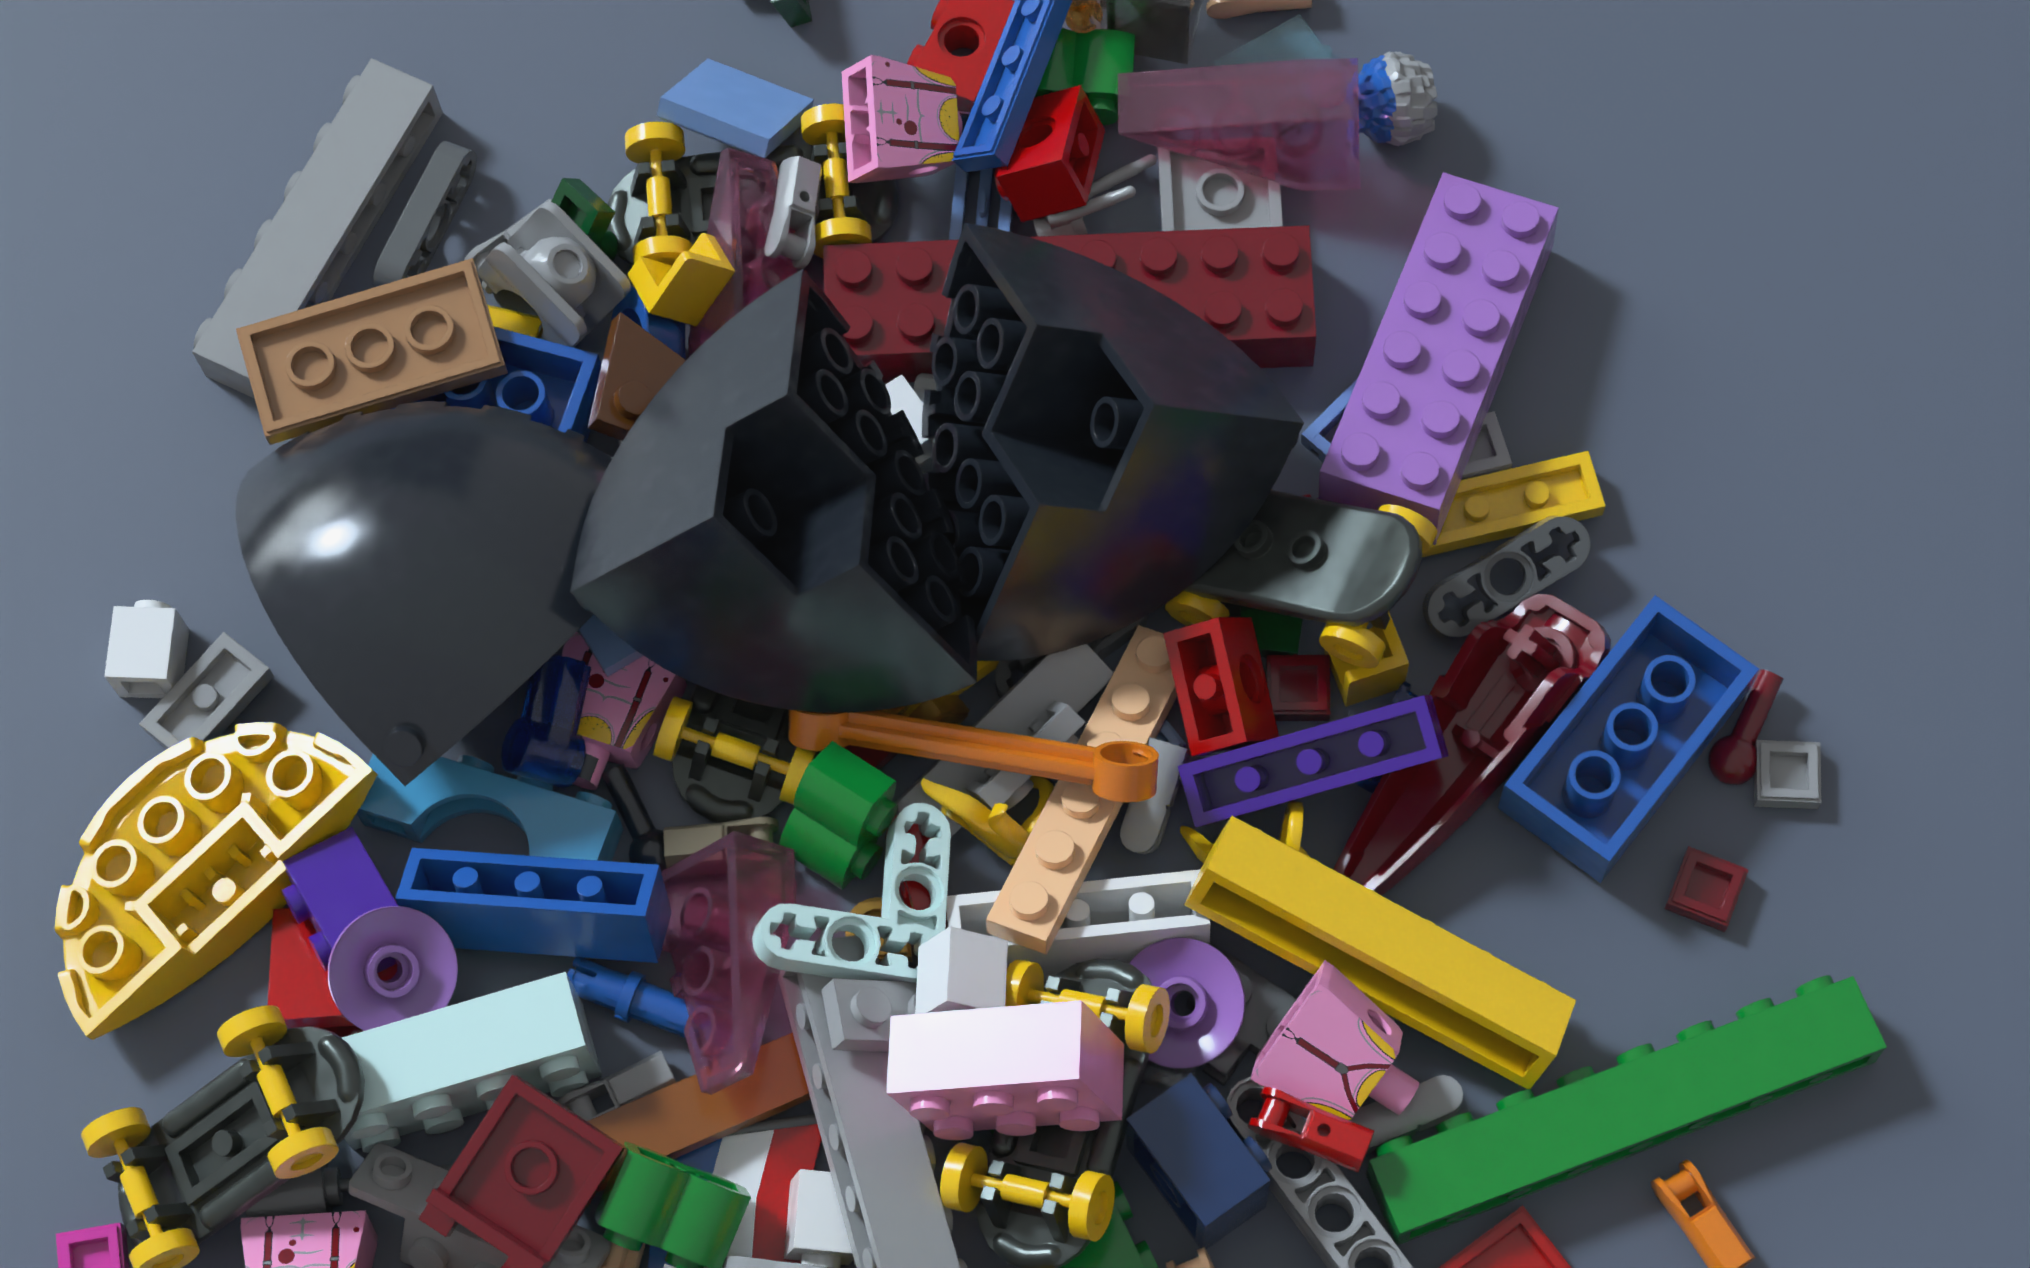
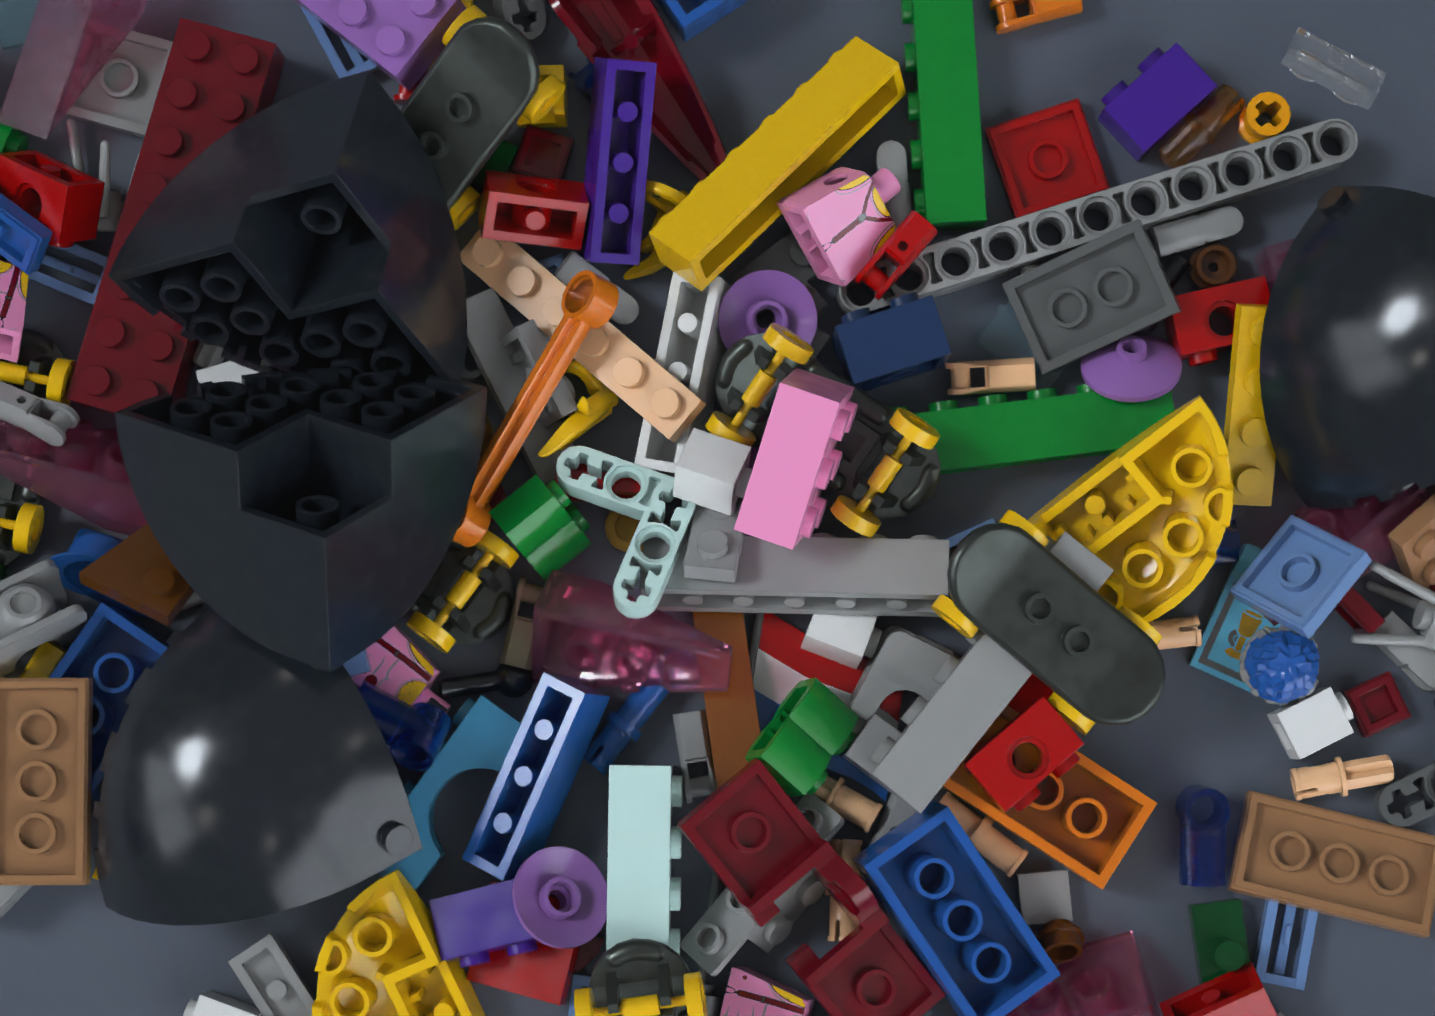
camera: 75 degrees left, 15 degrees up
yellow panel [627,233,735,326] -> none

